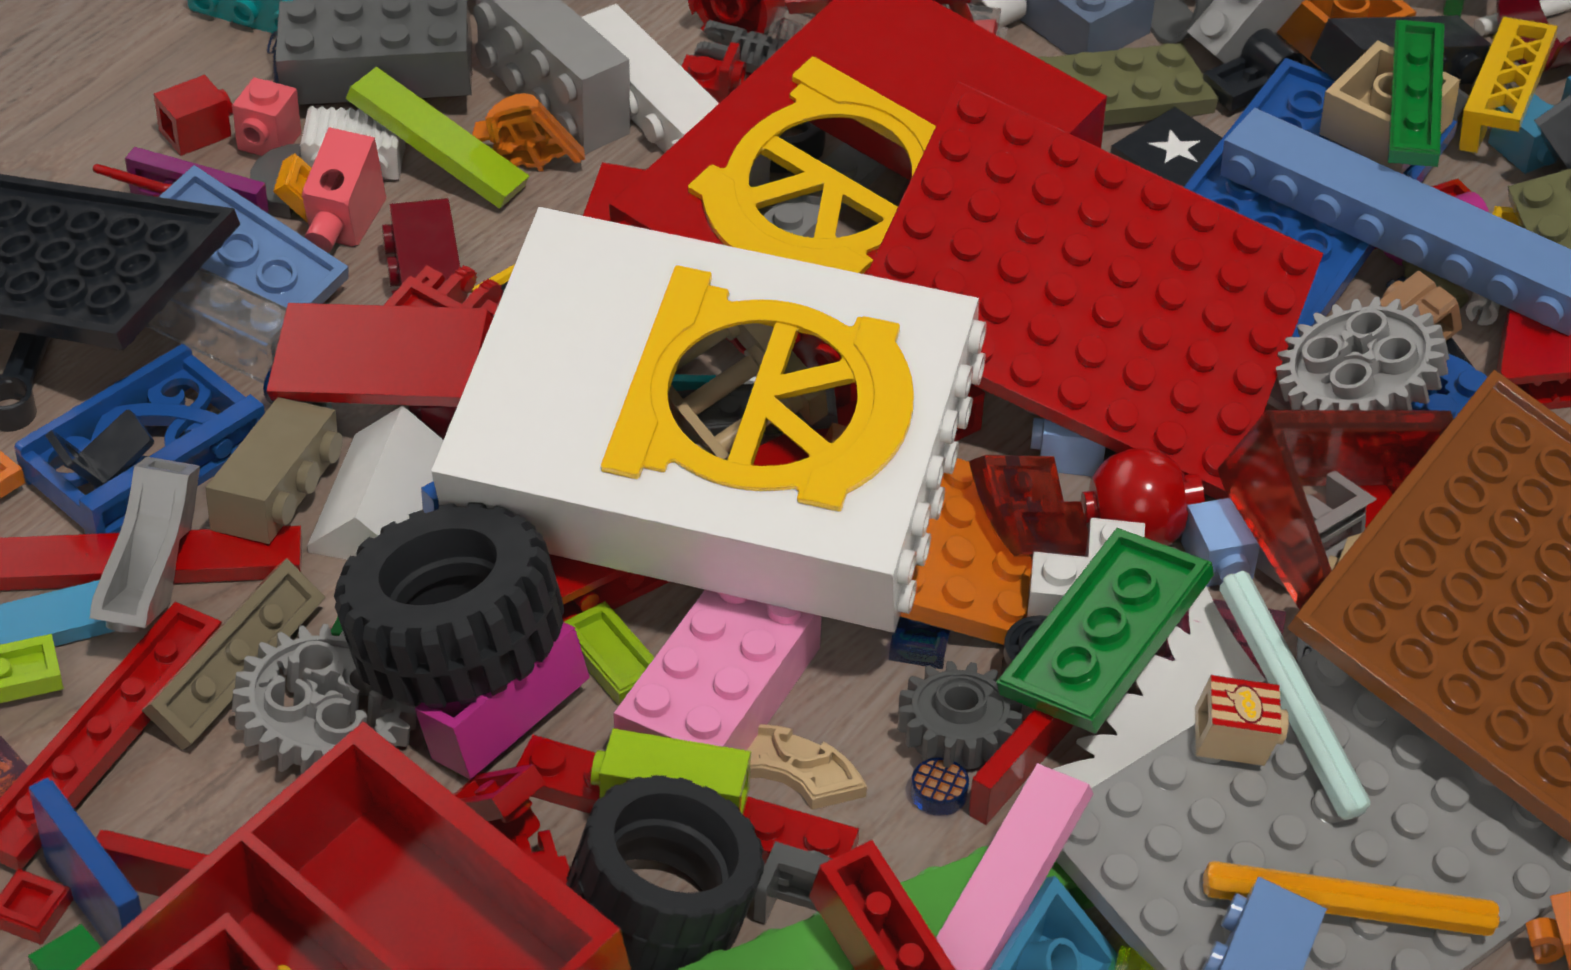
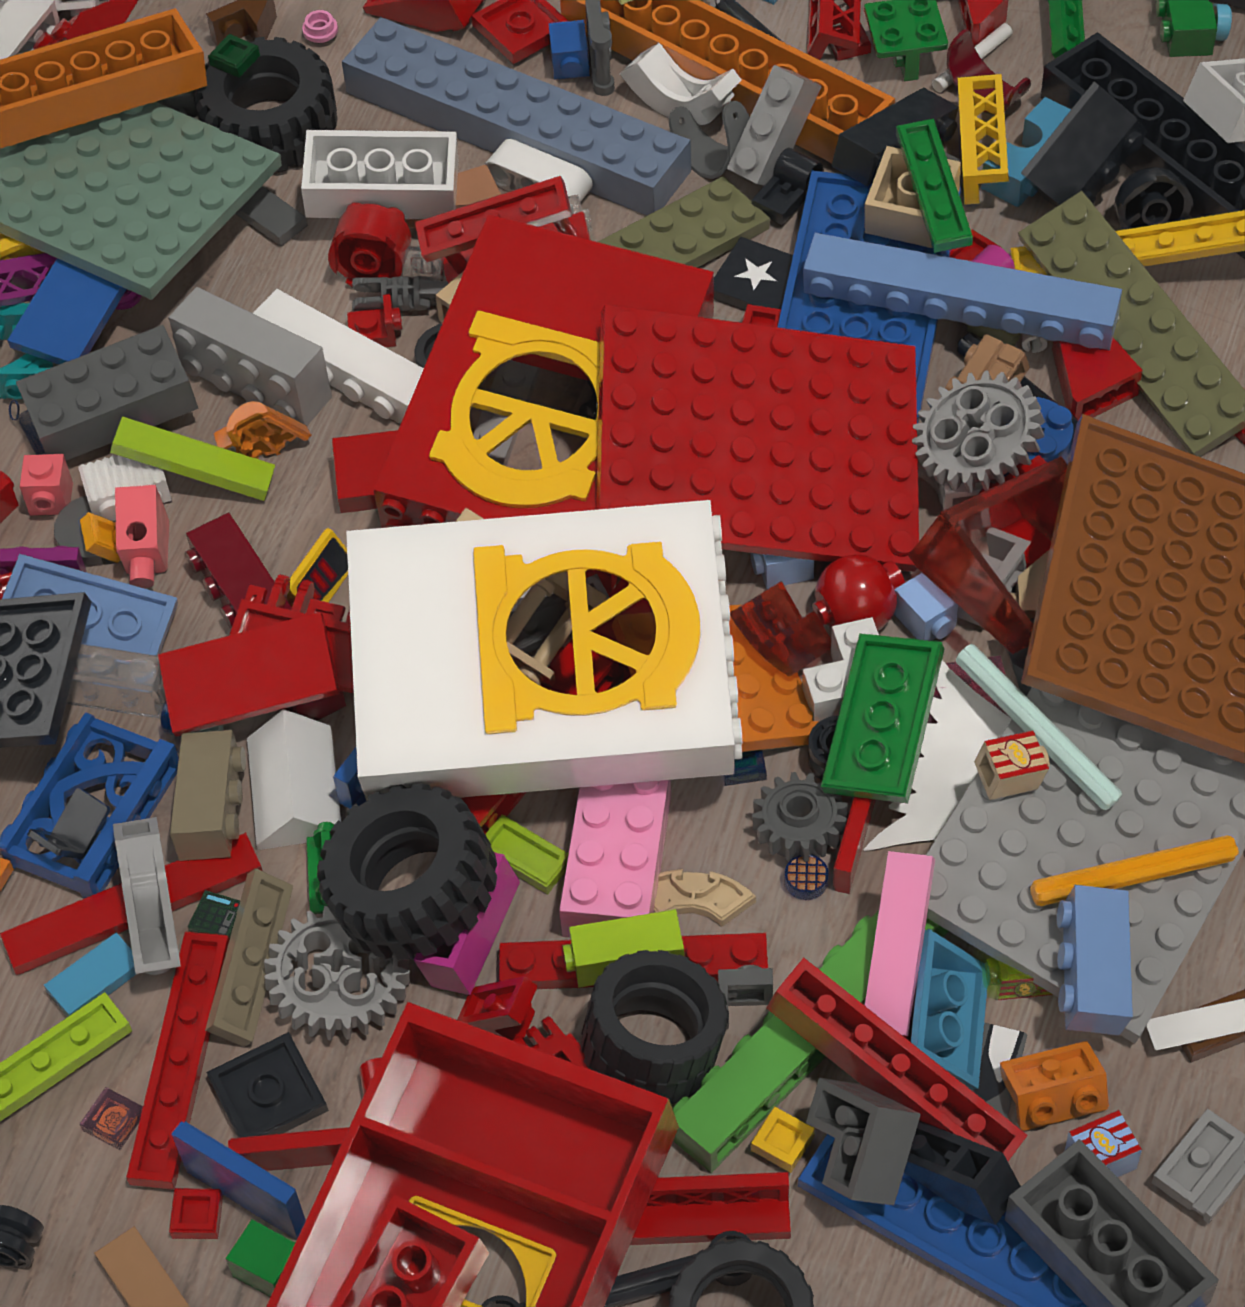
camera: 15 degrees left, 10 degrees up
none -> tile [187,890,240,940]
none -> black tile [206,1032,329,1138]

